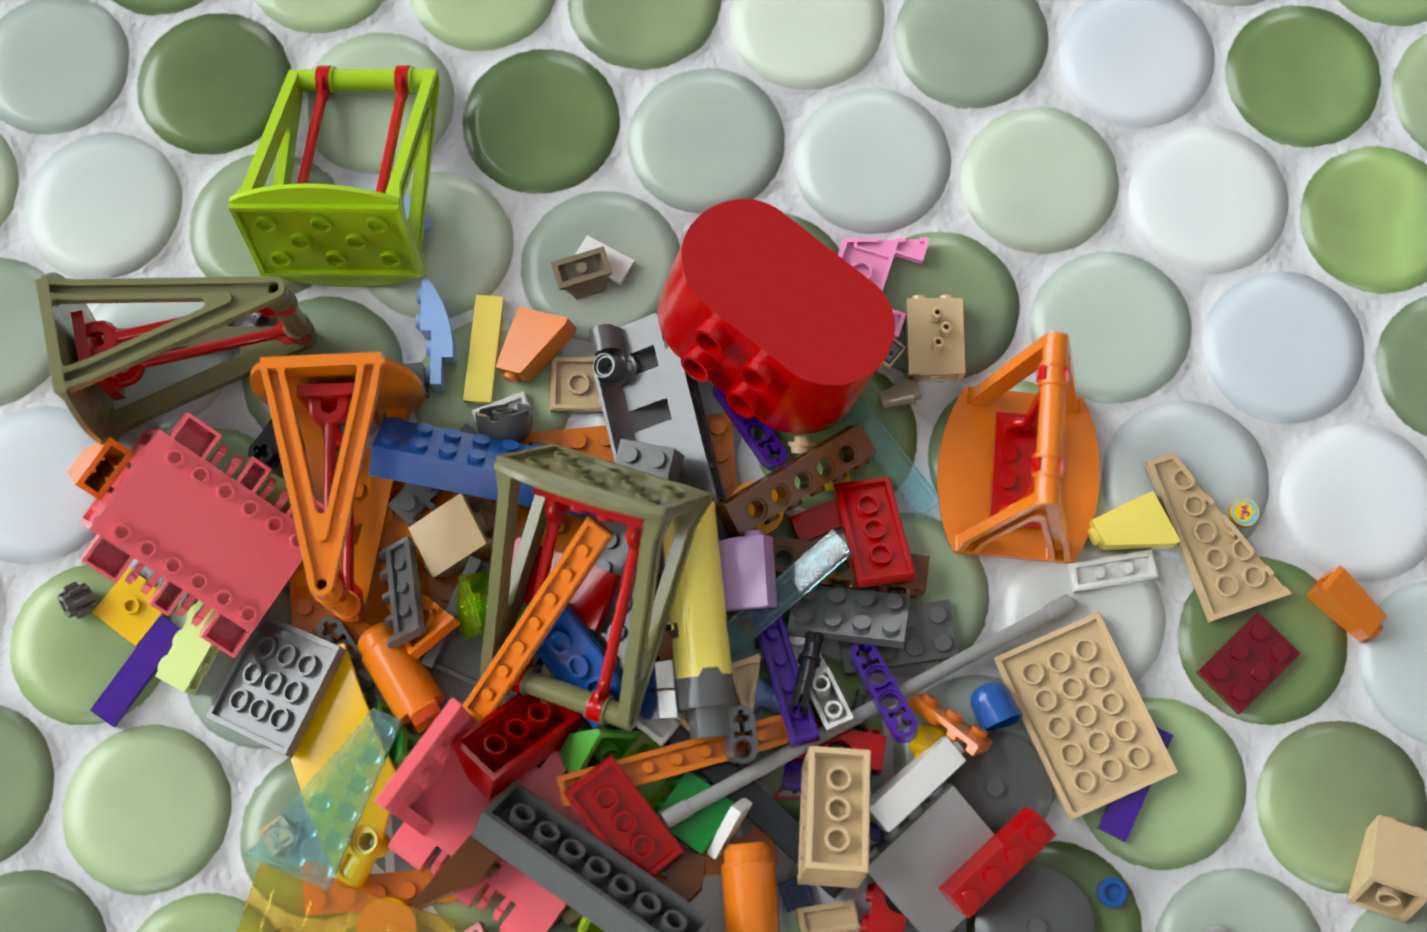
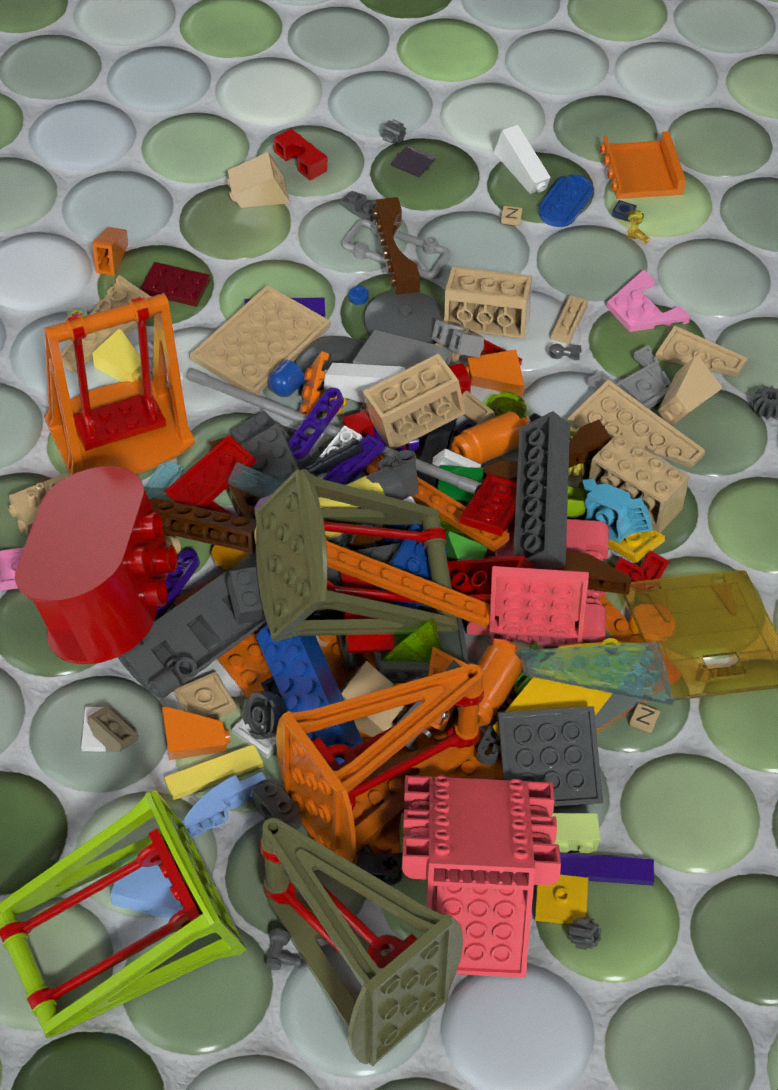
camera: 125 degrees left, 25 degrees down
orange slope [67,436,135,500] -> none
red brick [938,806,1057,919] -> none

